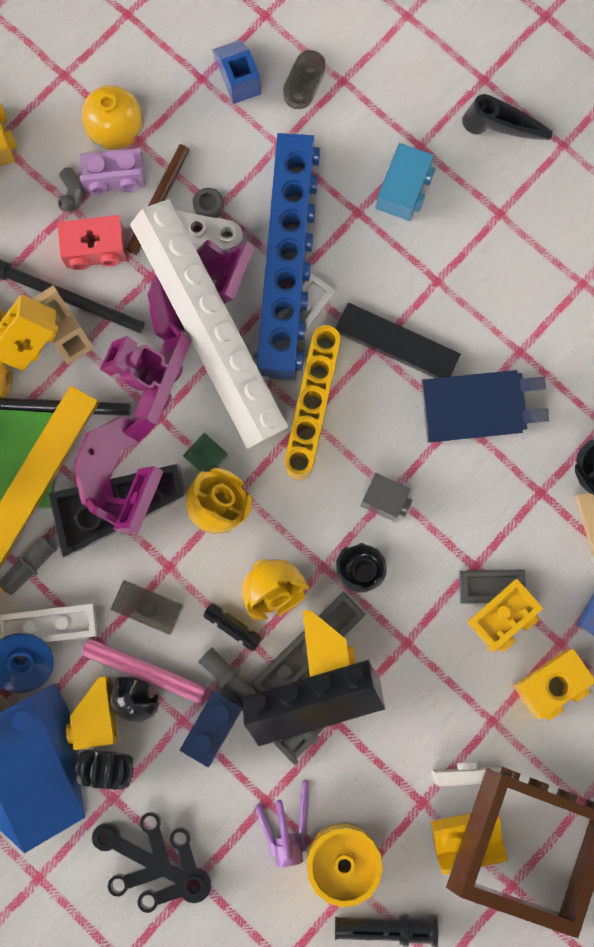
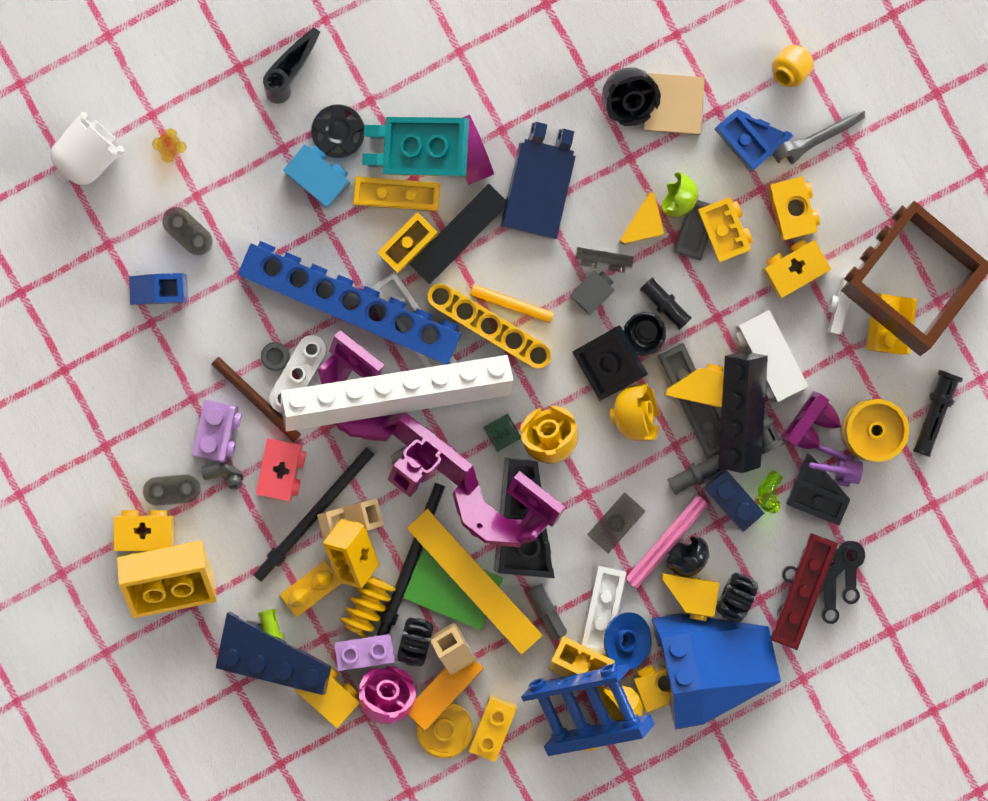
camera: 75 degrees left, 10 degrees up
yellow cylinder [82,85,143,150] -> none
black axle [203,603,262,651] -> none
none -> clear smoke plate [143,474,201,506]
none -> clear yellow plate [152,128,187,163]
none -> black wheel [311,104,364,158]
none -> yellow tile [353,176,440,212]
none -> teal tile [362,117,469,177]
none -> yellow brick [377,212,438,275]
none -> magenta brick [462,115,494,185]
none -> yellow bar [470,284,554,323]
none -> black tile [572,325,648,401]
none -> clear smoke plate [575,247,634,273]
none -> yellow slope [619,192,664,245]
none -> black pin [640,277,692,330]
none -> lime hair [661,172,699,218]
none -> white brick [735,310,809,402]
none -> clear neon green arm [758,470,783,514]
none -> yellow brick [762,239,832,299]
none -> dark red tile [770,533,838,650]
none -> magenta tile [781,391,841,449]
none -> black wing [786,453,850,526]

